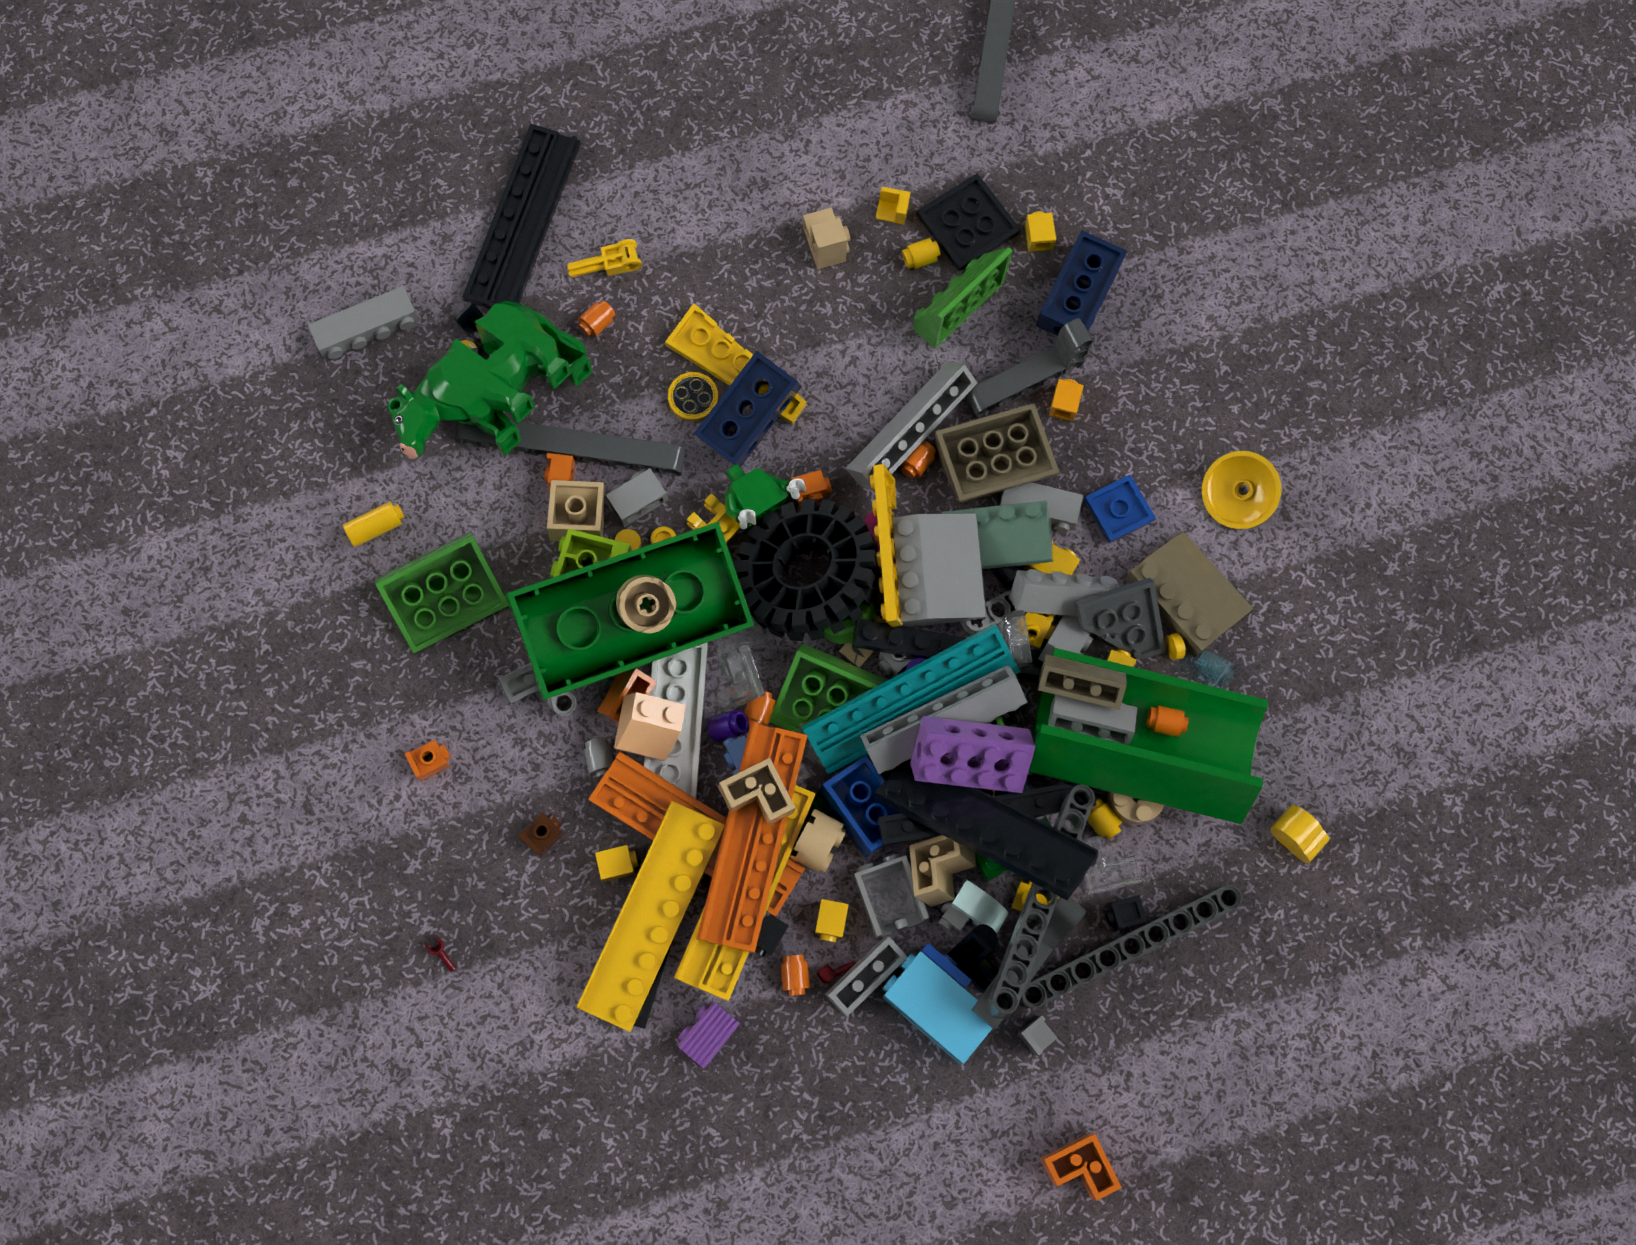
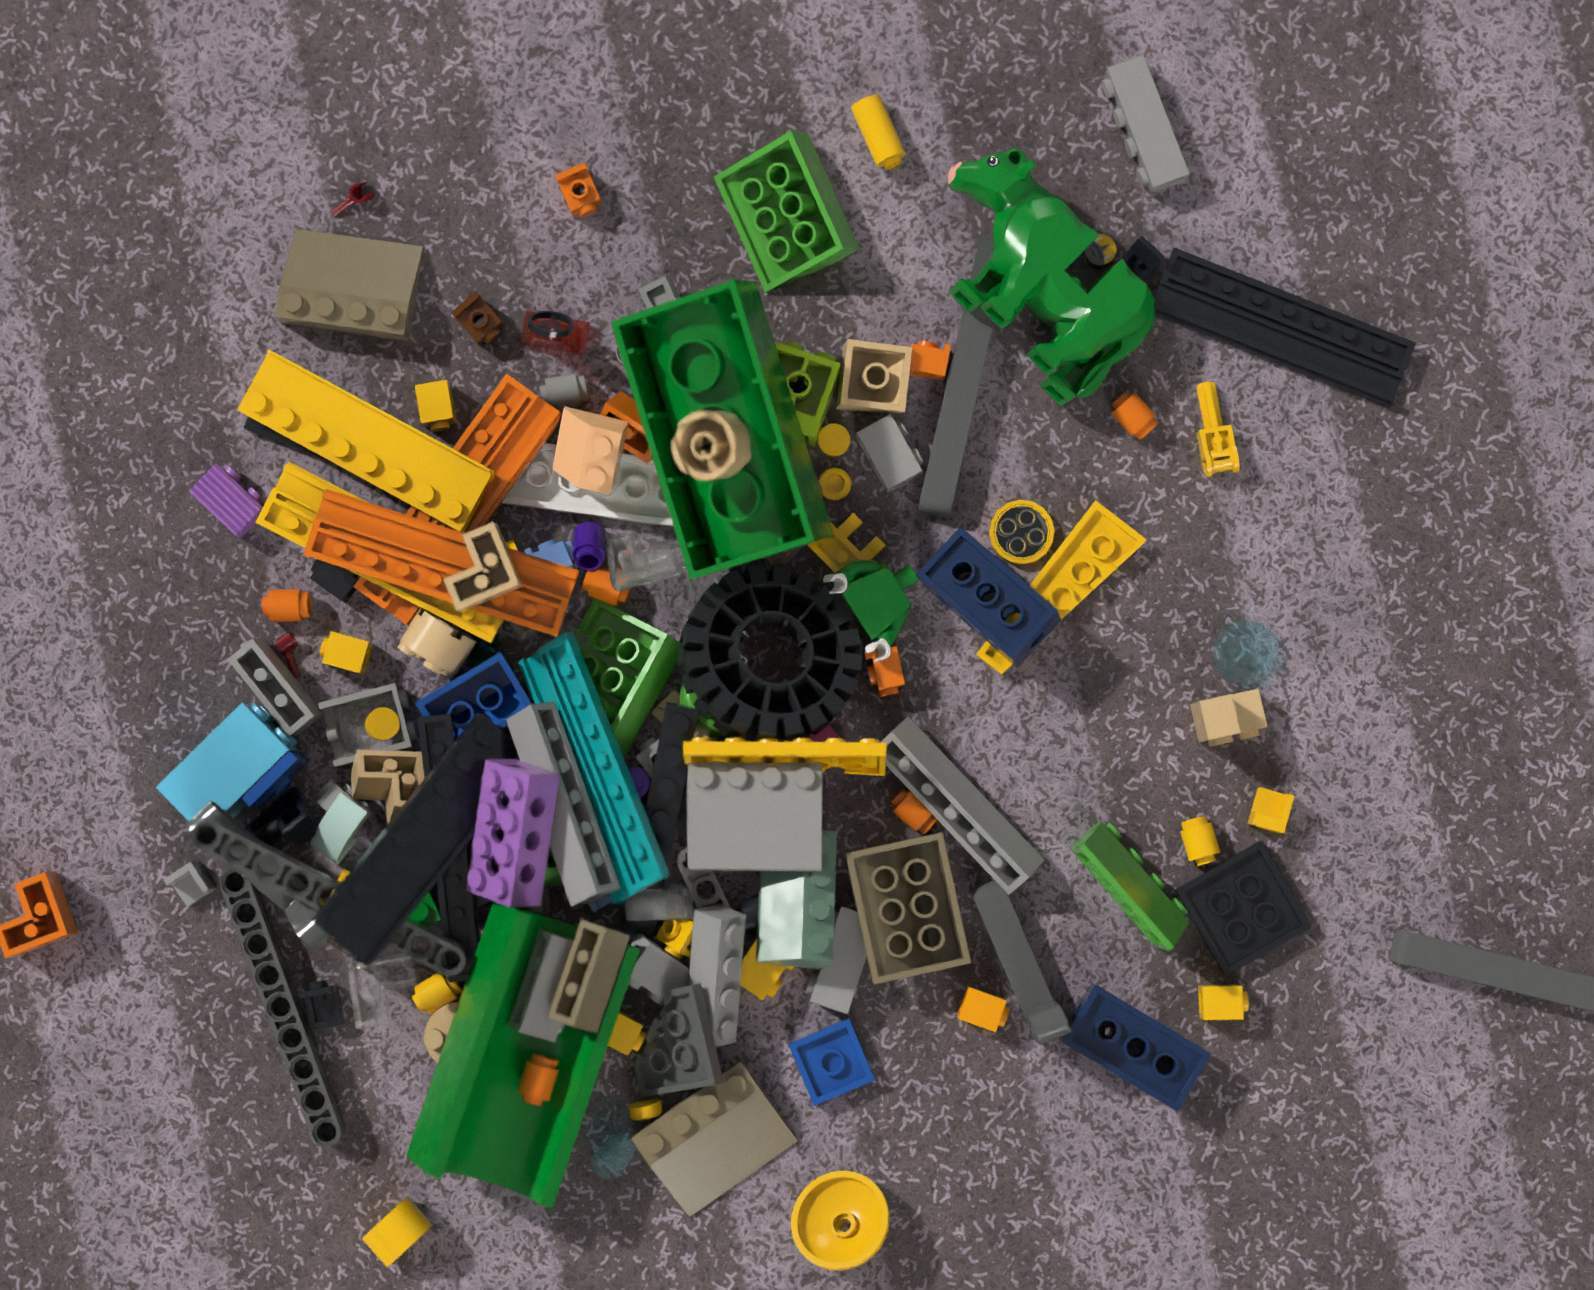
camera: 100 degrees right, 10 degrees up
none -> dark tan slope [275,229,424,342]
none -> yellow tile [365,707,399,741]
none -> clear red piece [520,311,591,355]
none -> clear light blue tile [1212,620,1278,685]

